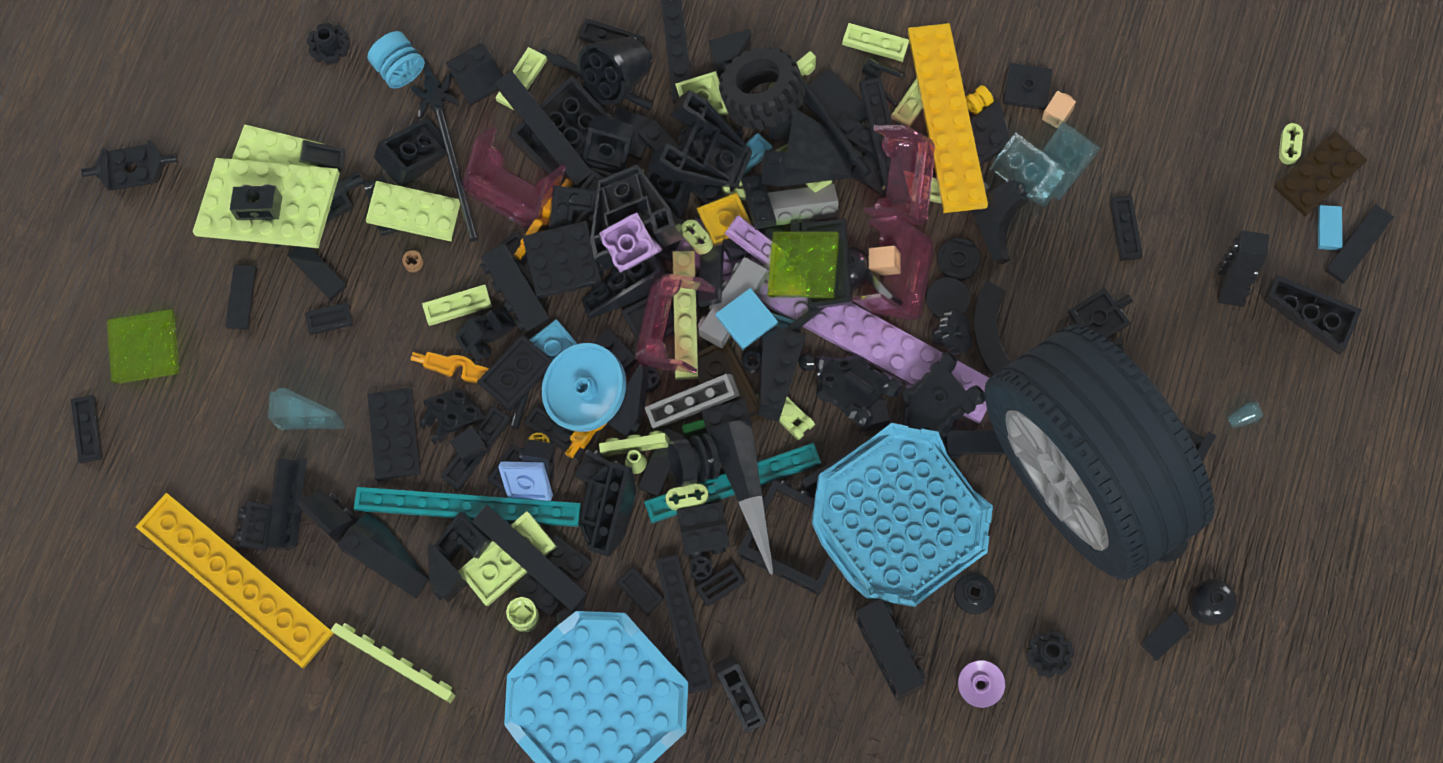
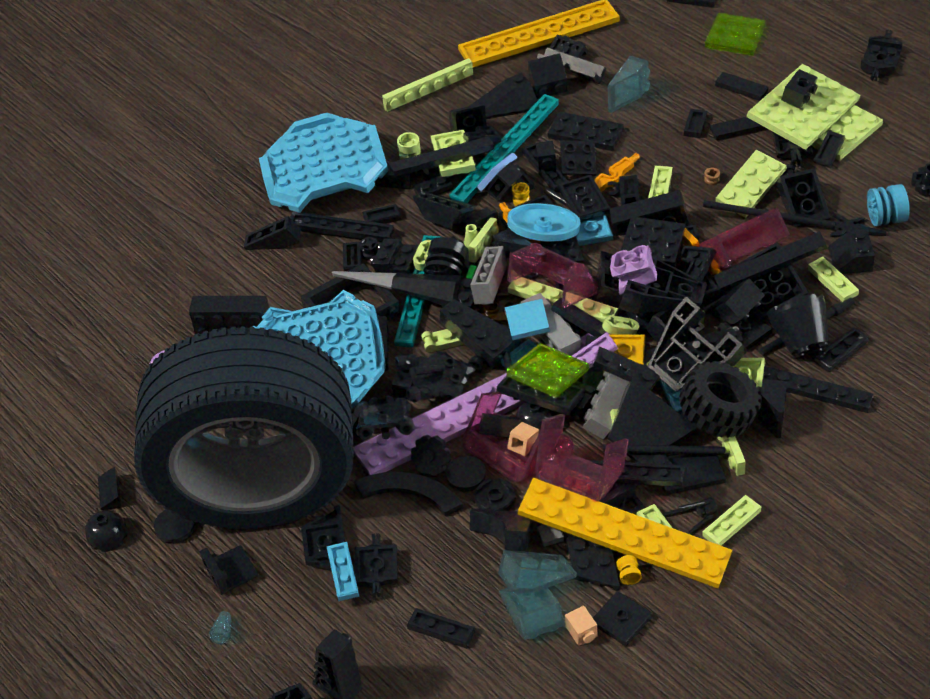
camera: 120 degrees right, 25 degrees down
none -> medium azure tile [327,542,359,601]

